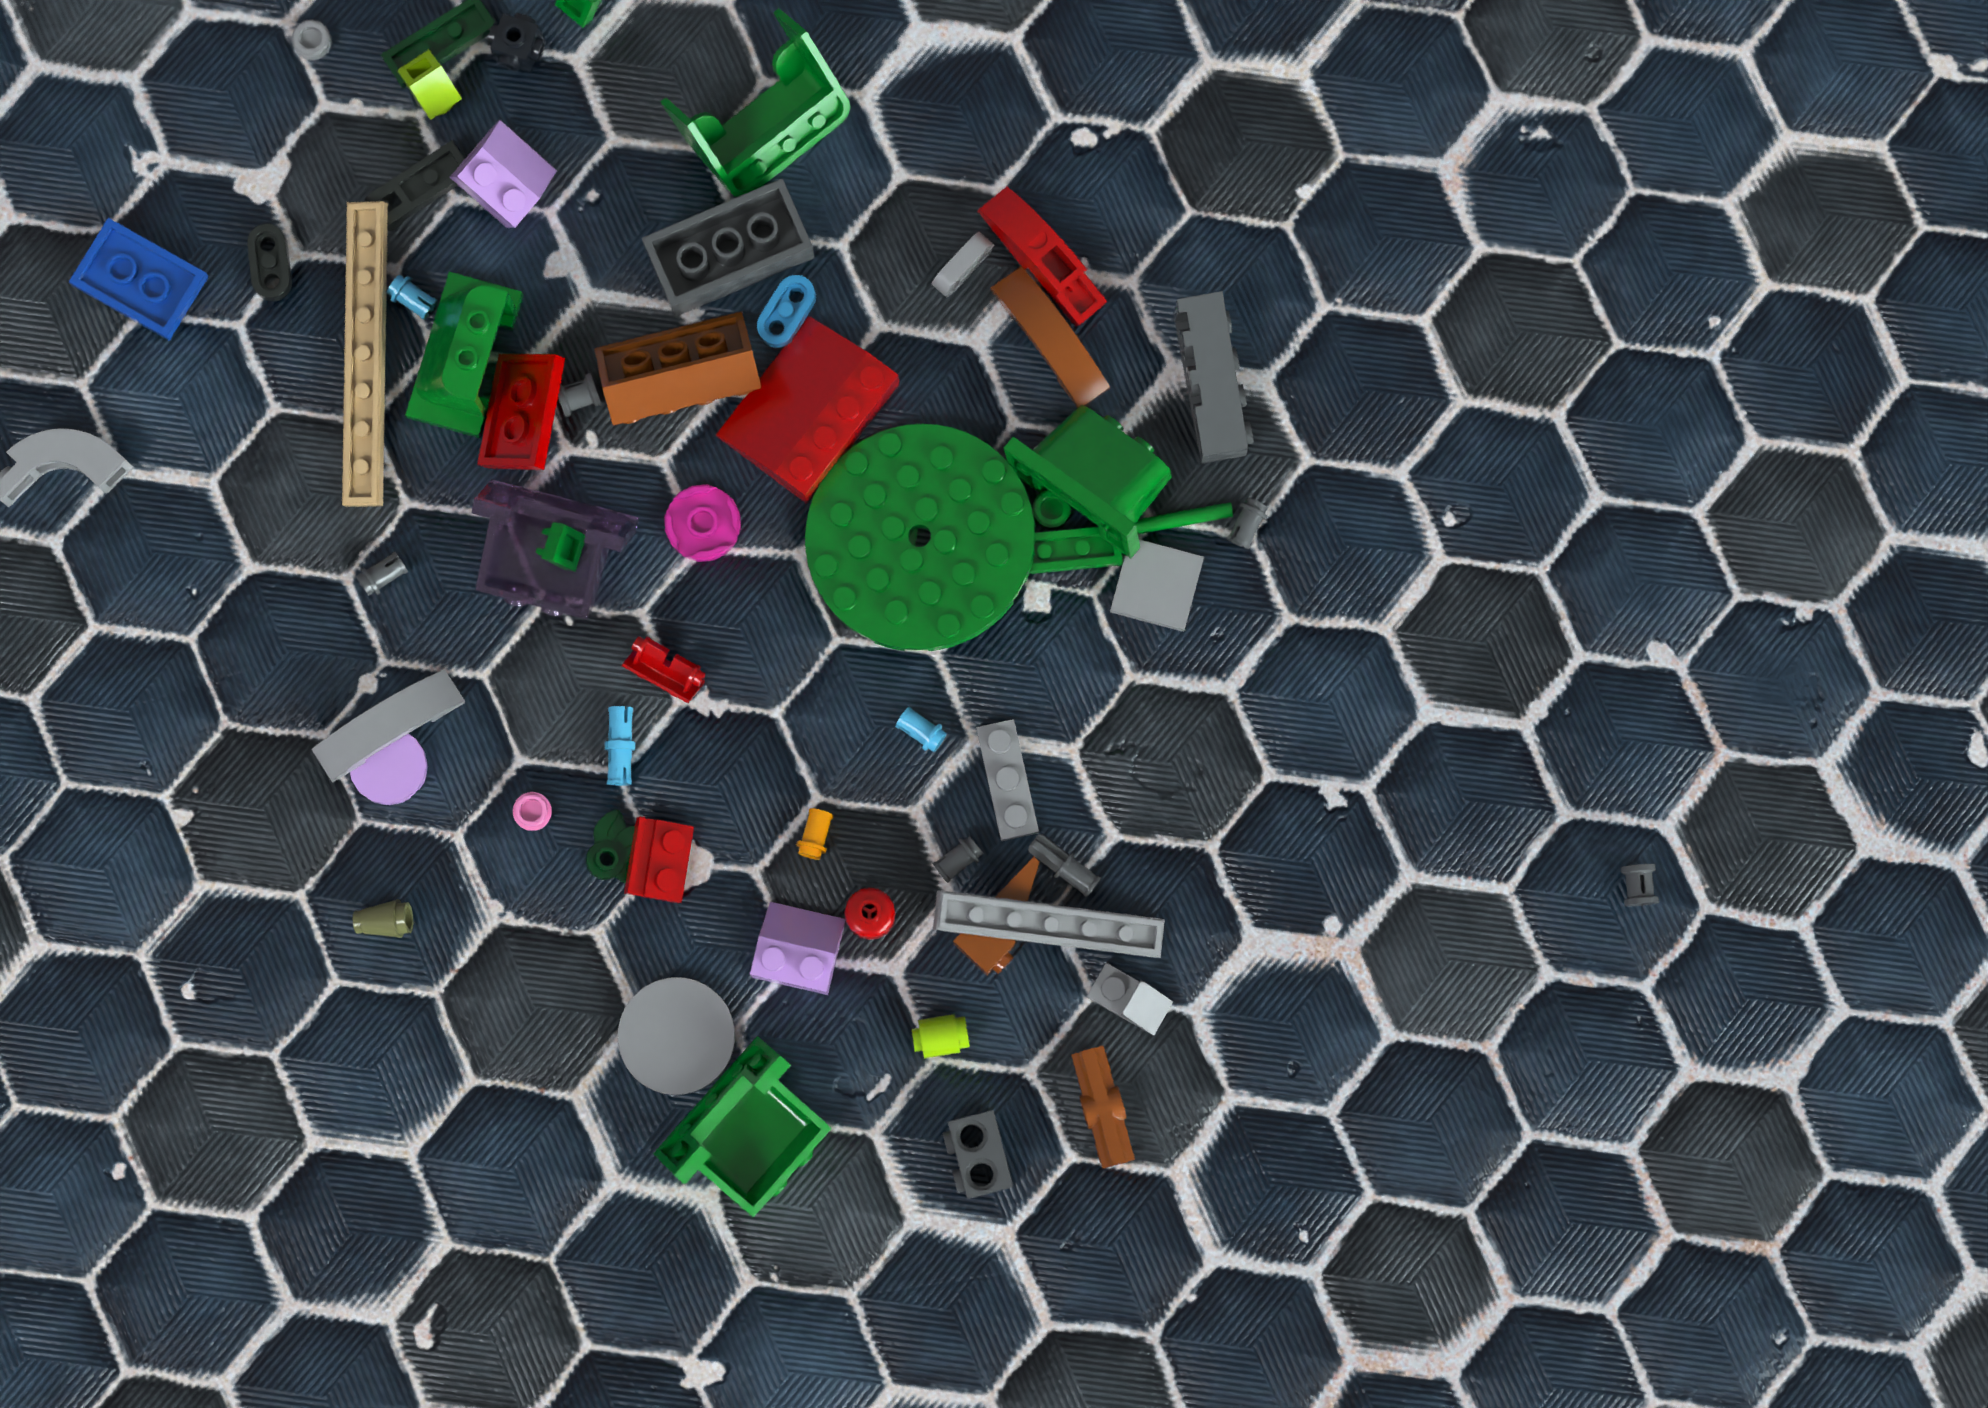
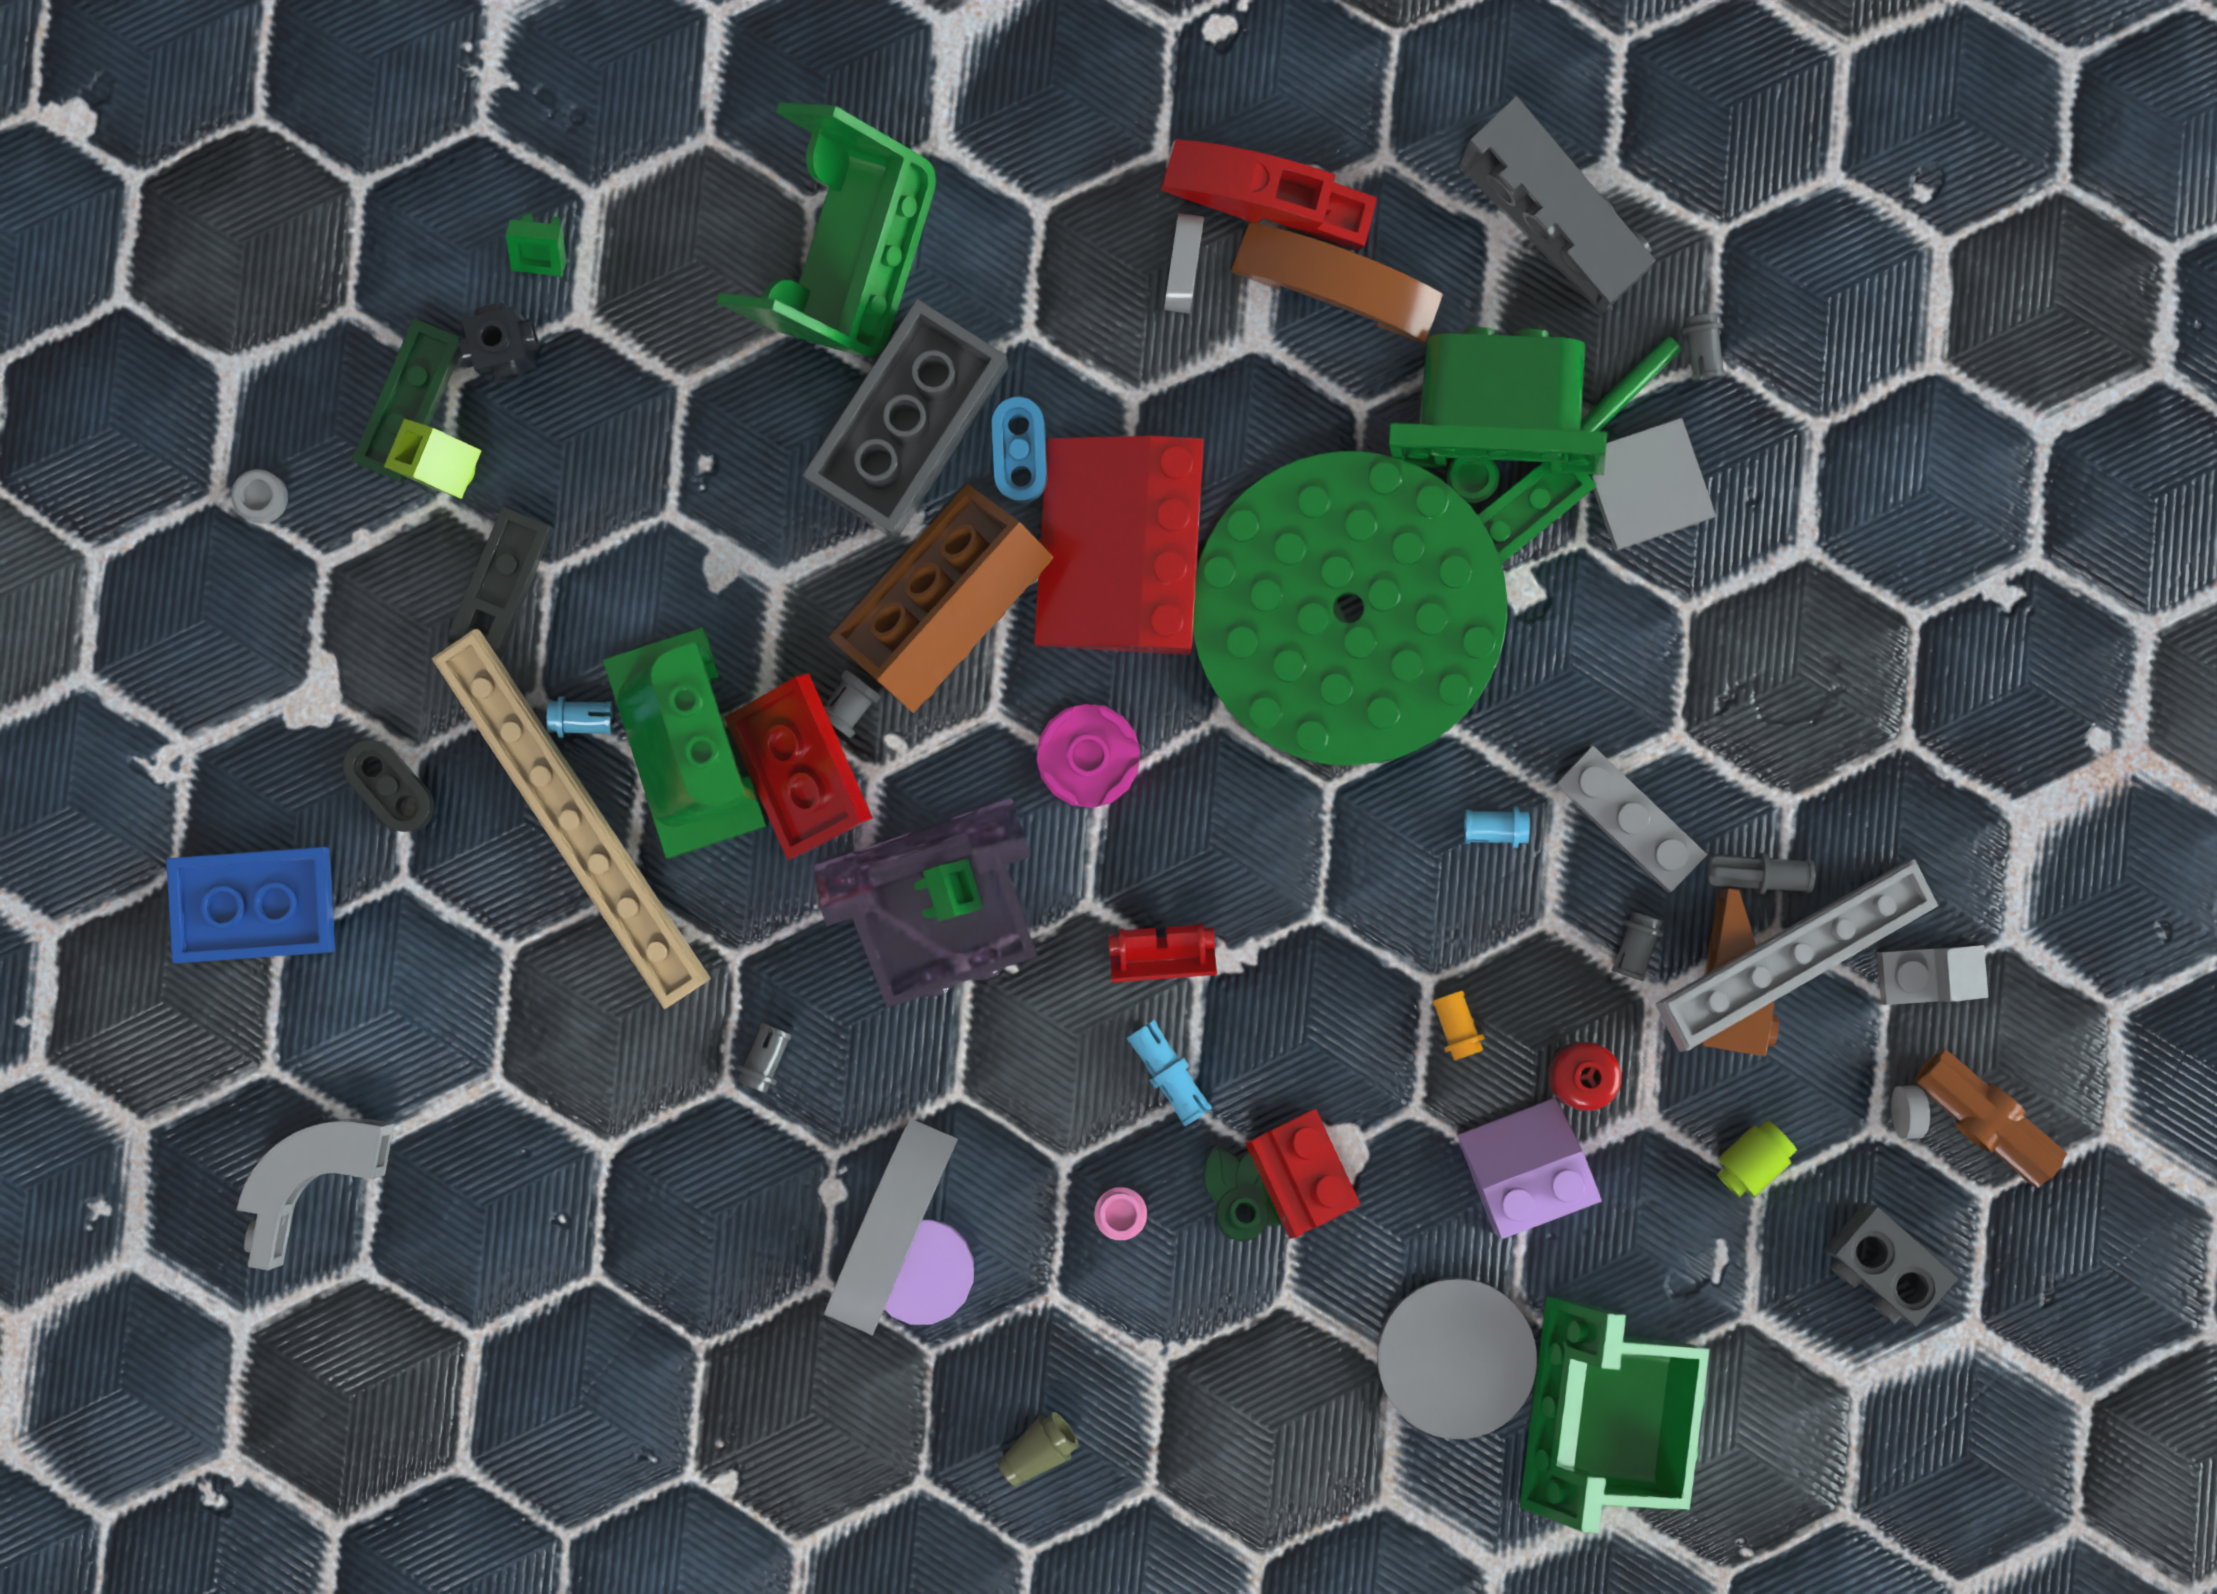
camera: 30 degrees left, 5 degrees up
lavender slope [450,120,557,228] -> none
none -> light grey tile [1891,1085,1930,1139]

